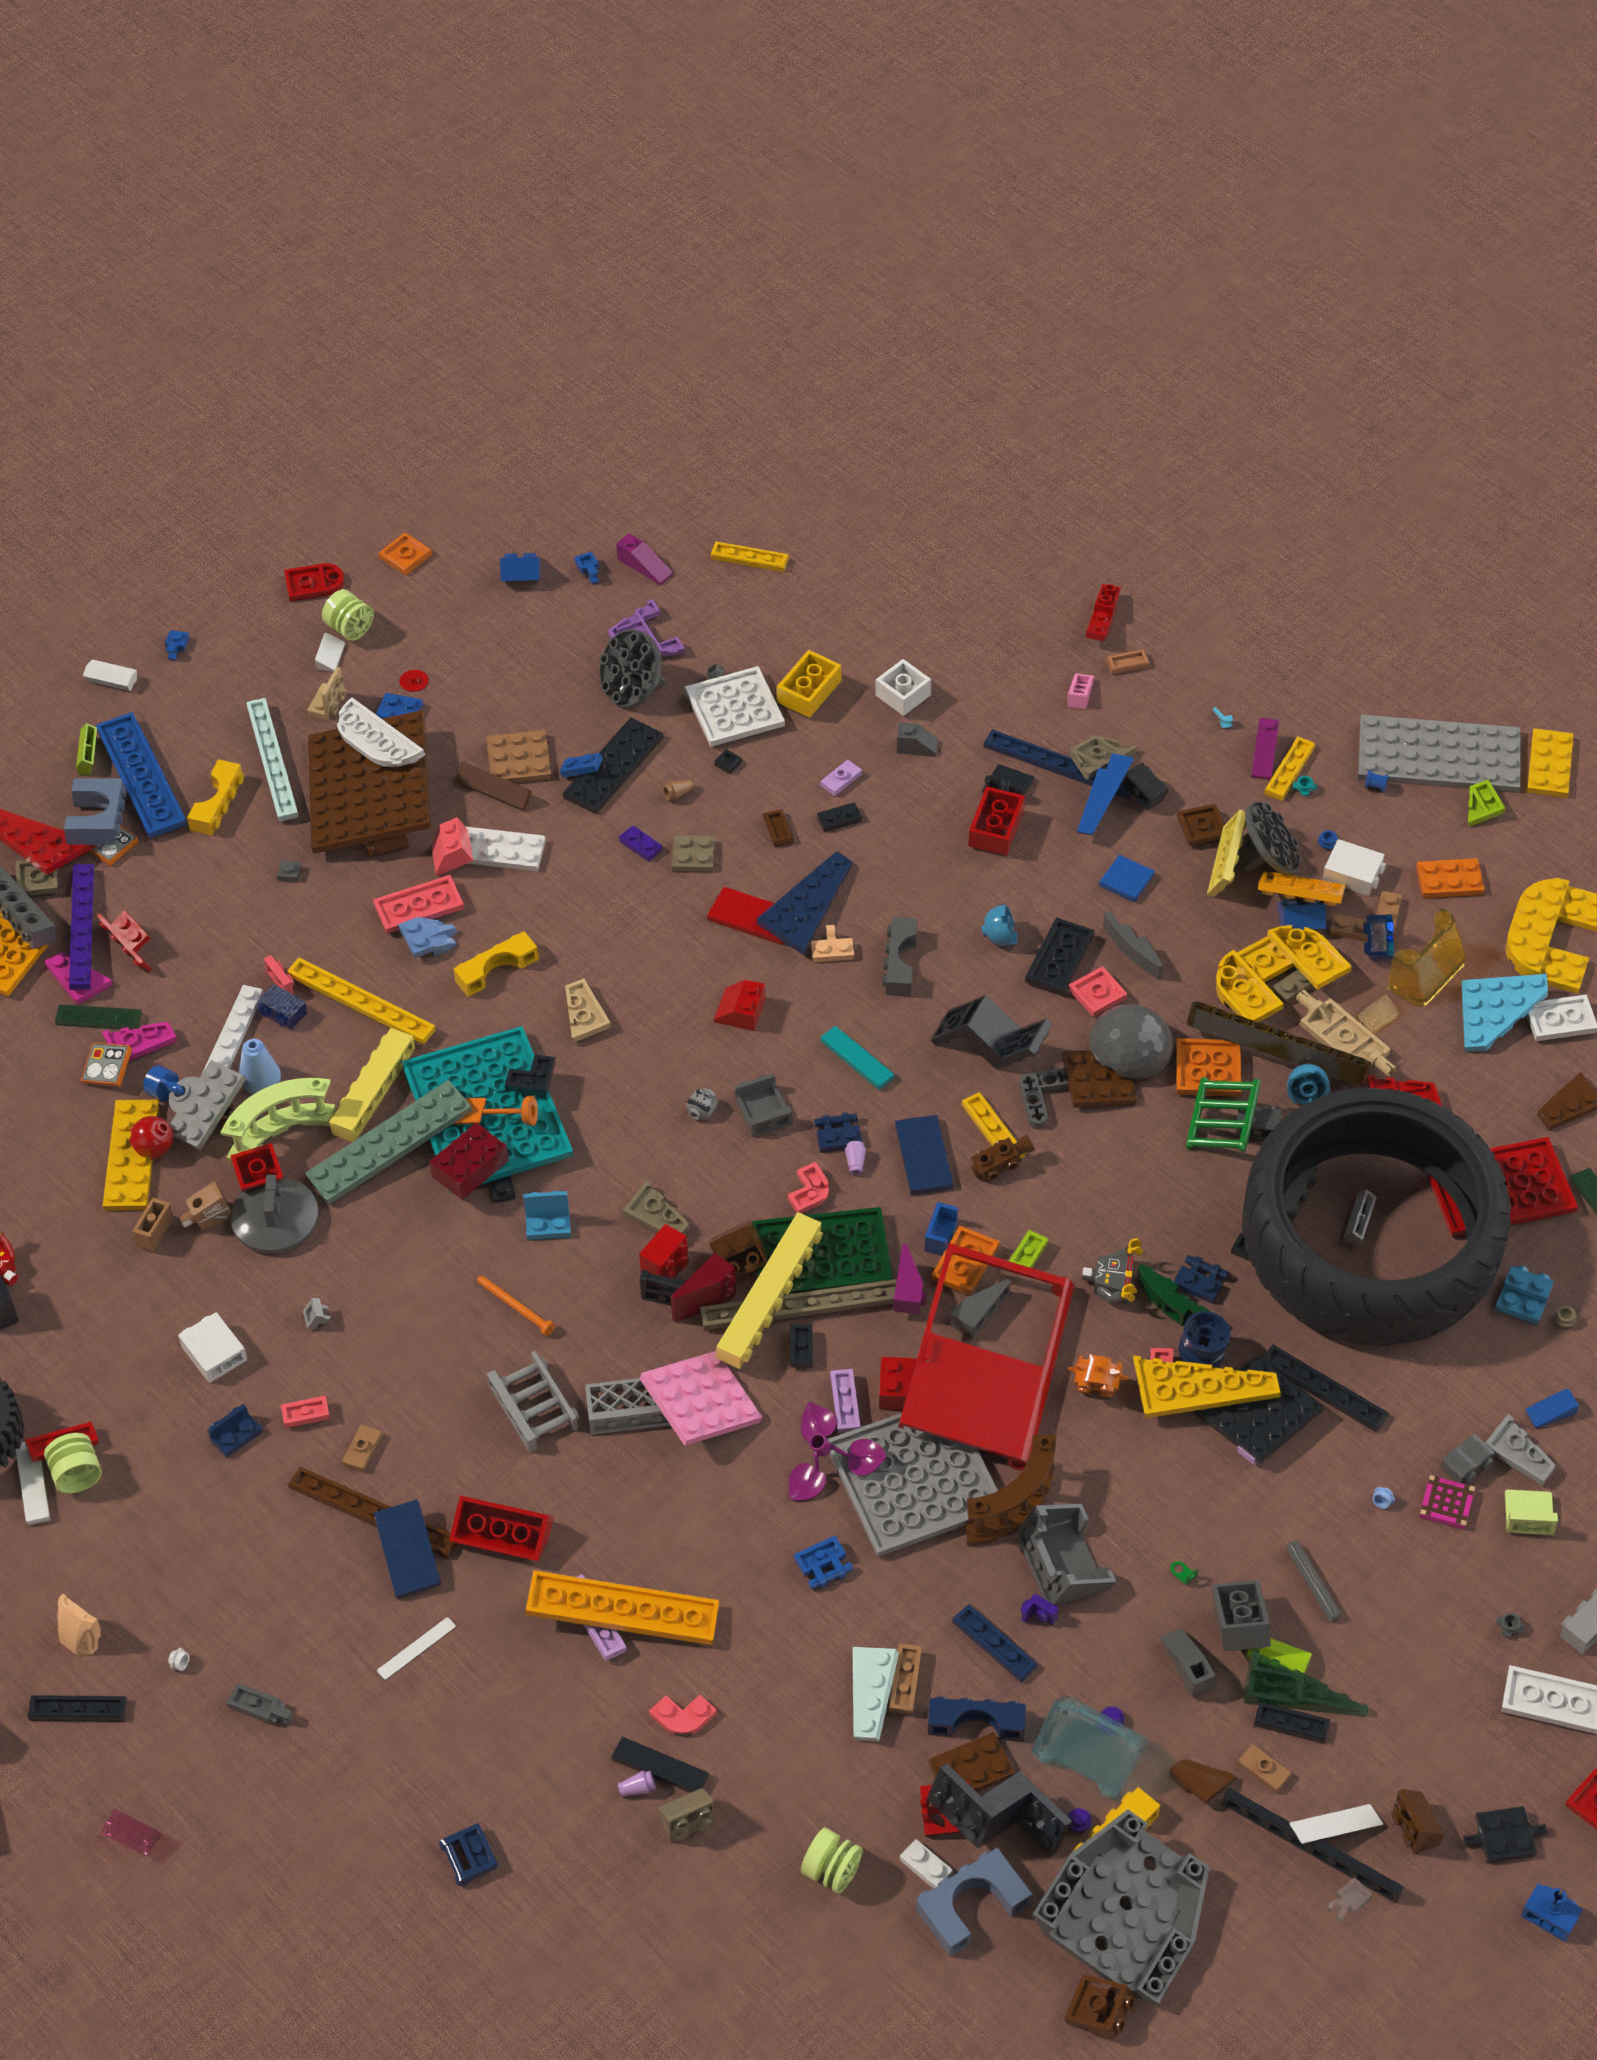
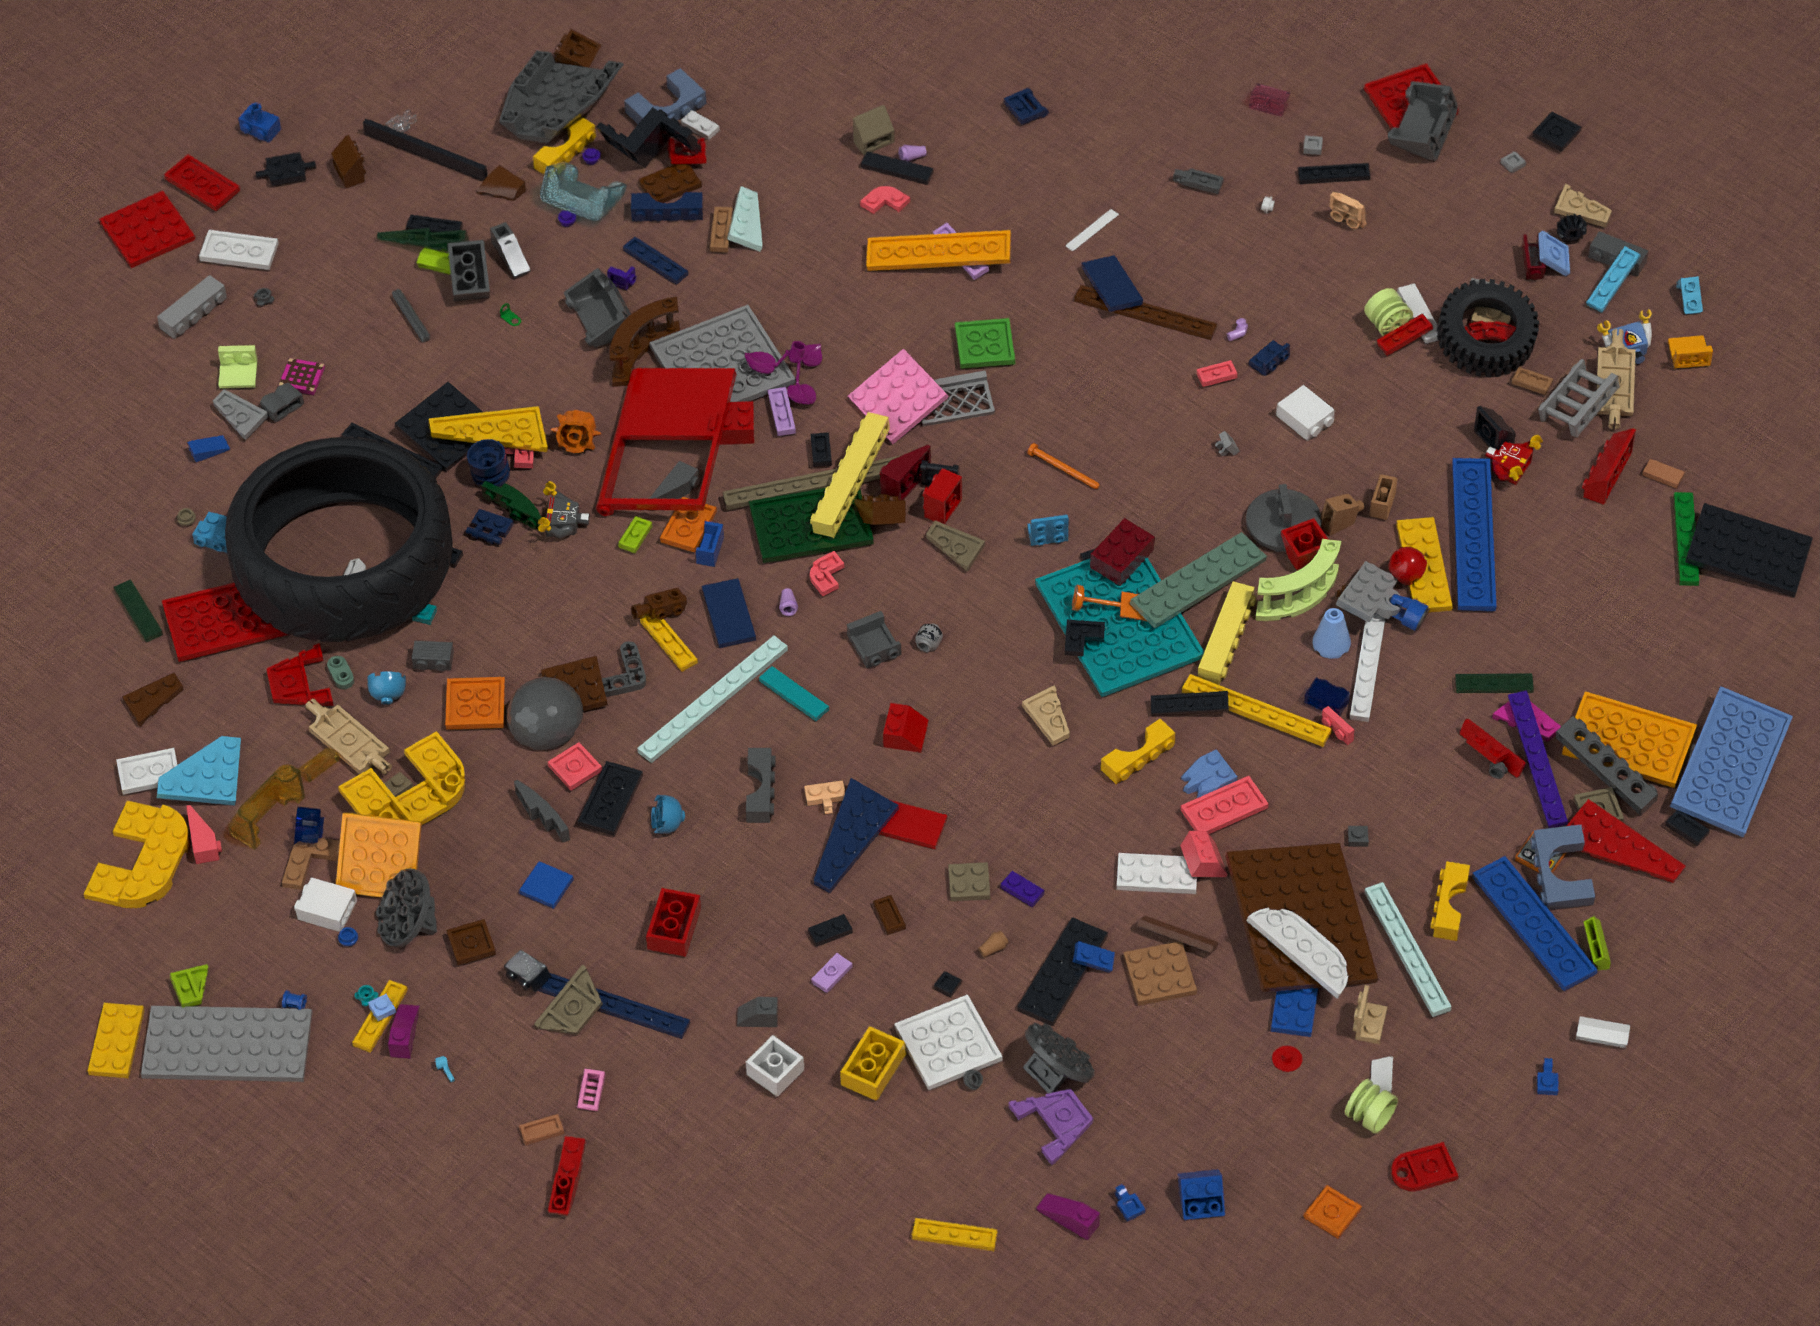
camera: 175 degrees right, 0 degrees up
tile [81,1043,132,1087] -> none
dark pink wing [102,1022,177,1062] -> none
medium nougat plate [342,1425,382,1472] -> none
red slope [449,1495,554,1561] -> none
light grey fence [487,1351,579,1453] -> none
blue plate [794,1536,853,1590] -> none
yellowish green wheel [801,1827,863,1894] -> none
dark blue plate [814,1112,862,1153] -> none
magenta slope [893,1244,927,1315] -> none
black bracket [930,995,1052,1069] -> none
black hinge [982,764,1035,795] -> none
blue wedge [1077,753,1134,835] -> none
dark brown beam [1186,1002,1371,1085] -> none
green bar [1186,1077,1261,1152] -> none
light yellow plate [1207,810,1247,897] -> none
medium nougat plate [1237,1744,1291,1793] -> none
white sticker [1289,1804,1383,1843] -> none
light blue plate [1372,1487,1395,1509] -> none
orange plate [1416,858,1485,898] -> none
none -> coral slope [187,805,222,864]
none -> light blue plate [368,994,396,1021]
none -> light aqua plate [637,636,788,763]
none -> bright green plate [955,318,1015,369]
none -> black tile [1151,691,1229,716]
none -> lavender arm [1227,318,1248,341]
none -> light grey plate [1303,136,1323,155]
none -> blue plate [1452,458,1496,611]

